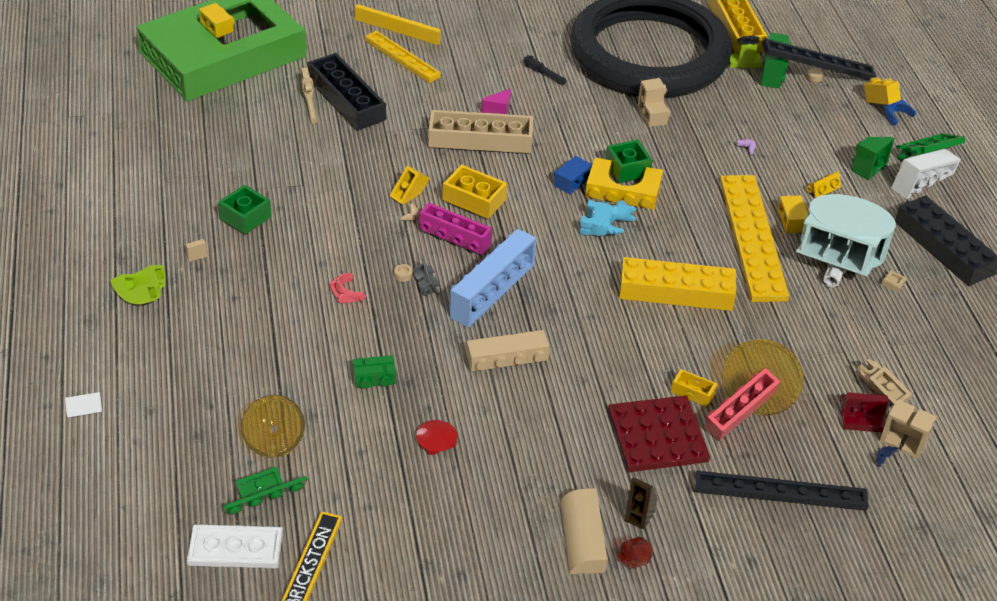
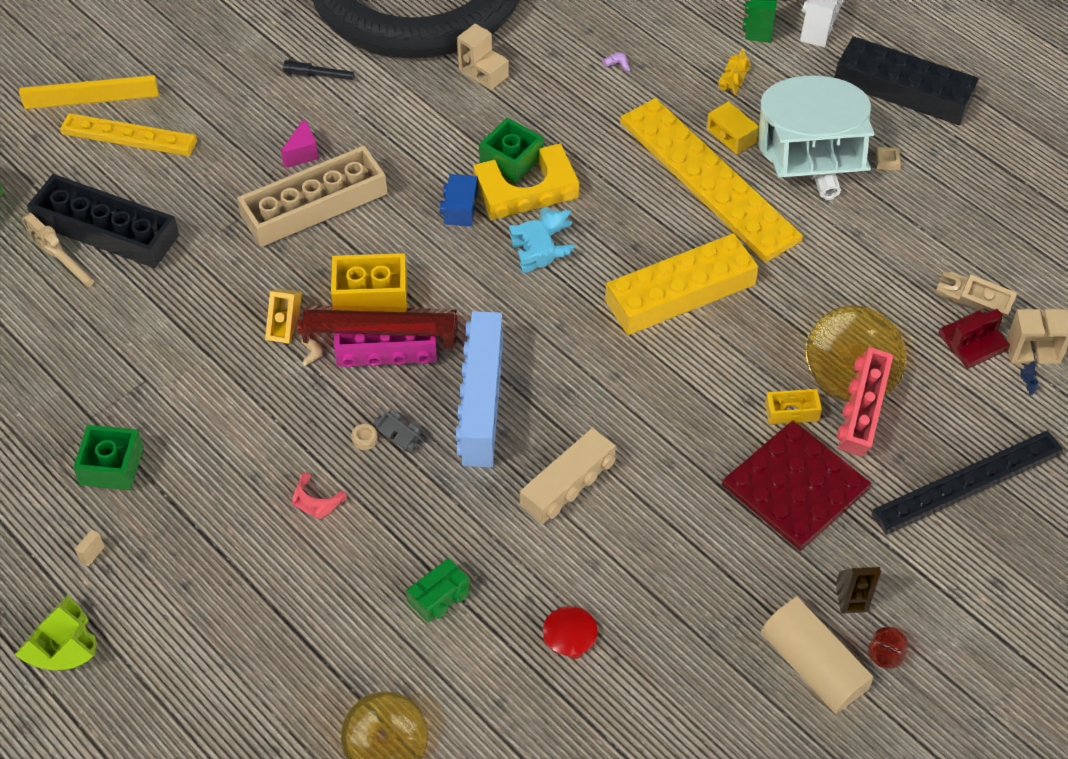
camera: 30 degrees left, 10 degrees up
none -> clear red panel [297,305,458,349]

